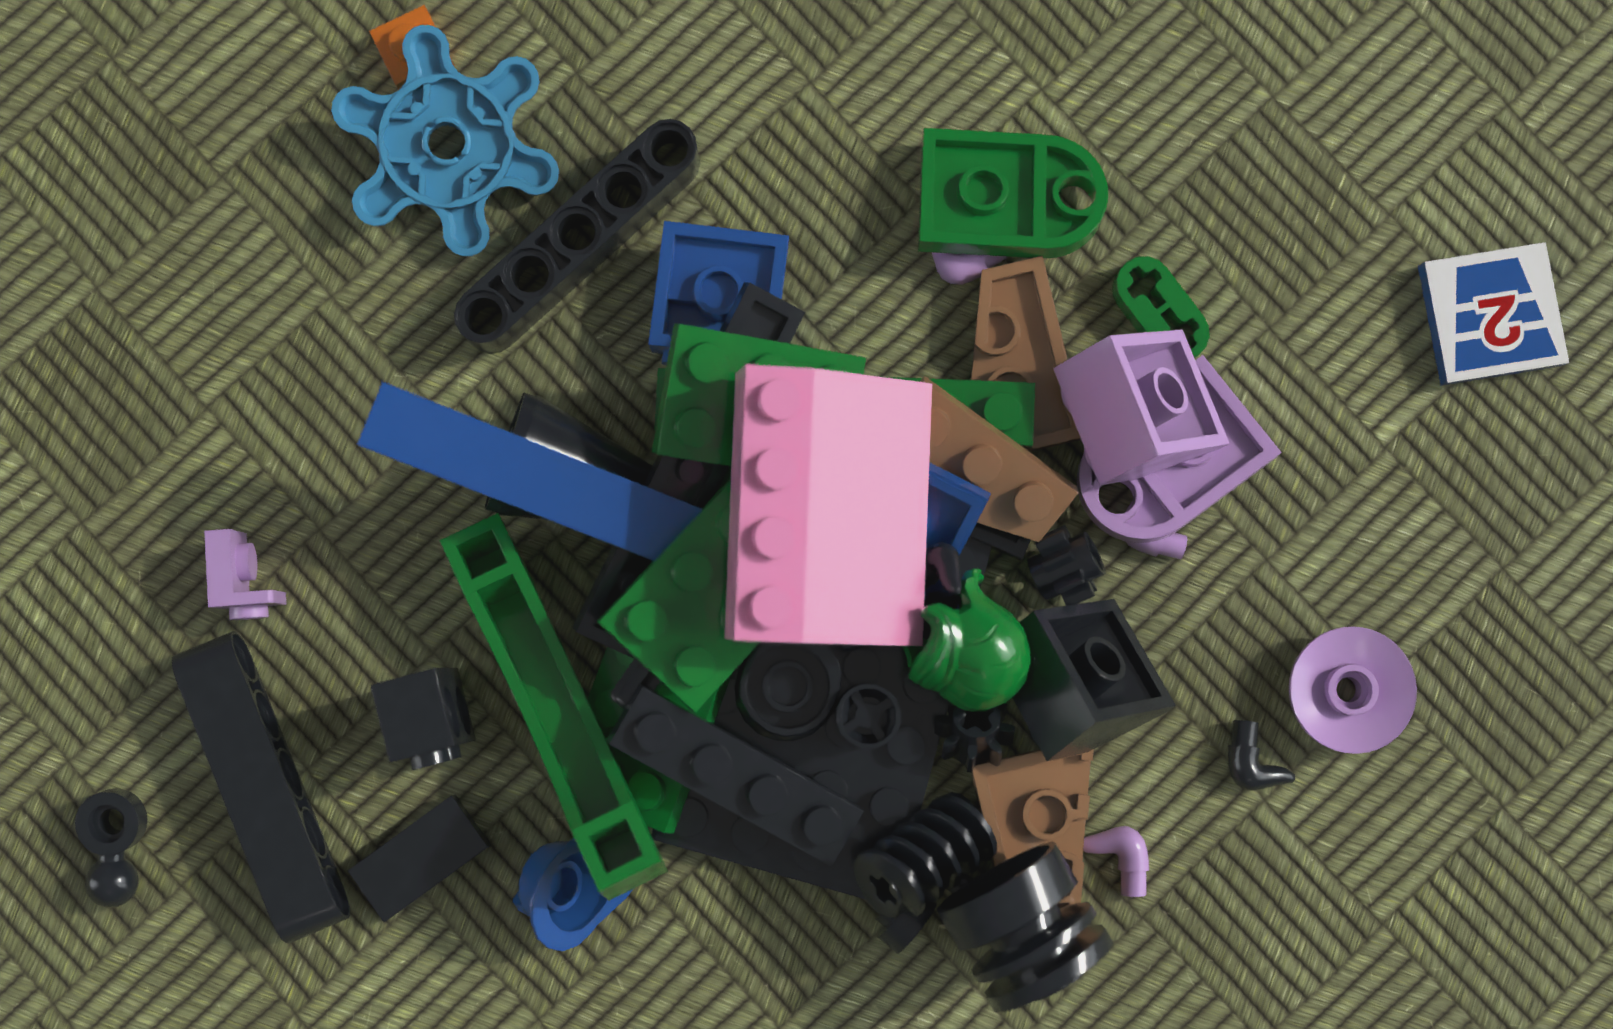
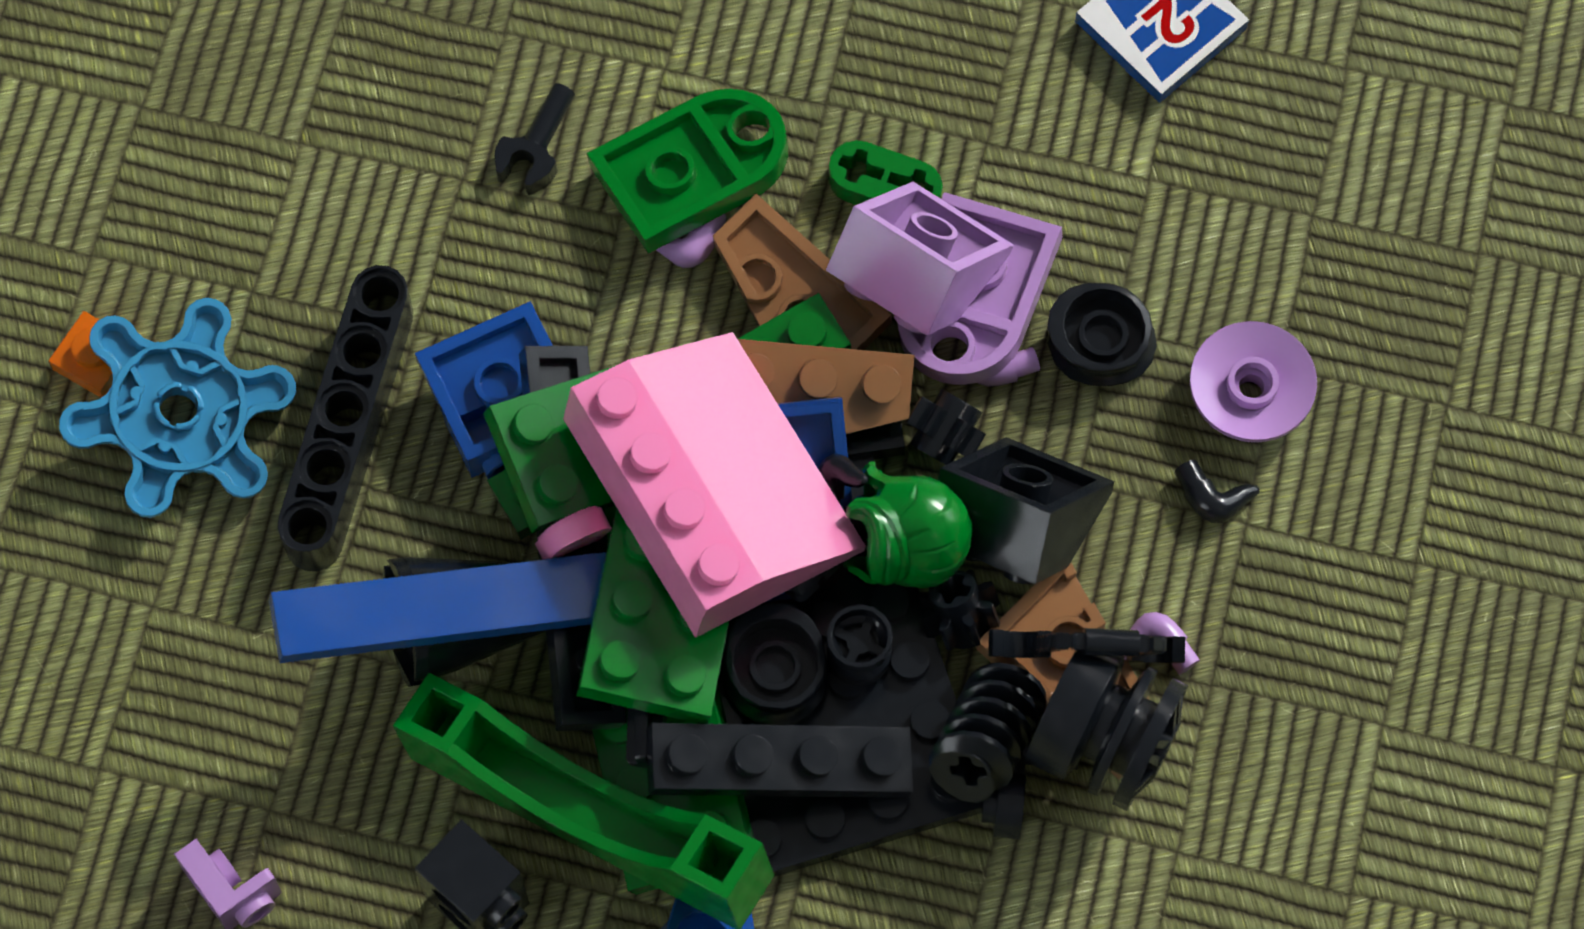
camera: 30 degrees left, 15 degrees down
none -> black bar [494,83,575,195]
none -> bright pink tile [535,506,612,560]
none -> black piece [988,628,1185,663]
none -> black piece [1047,283,1157,386]

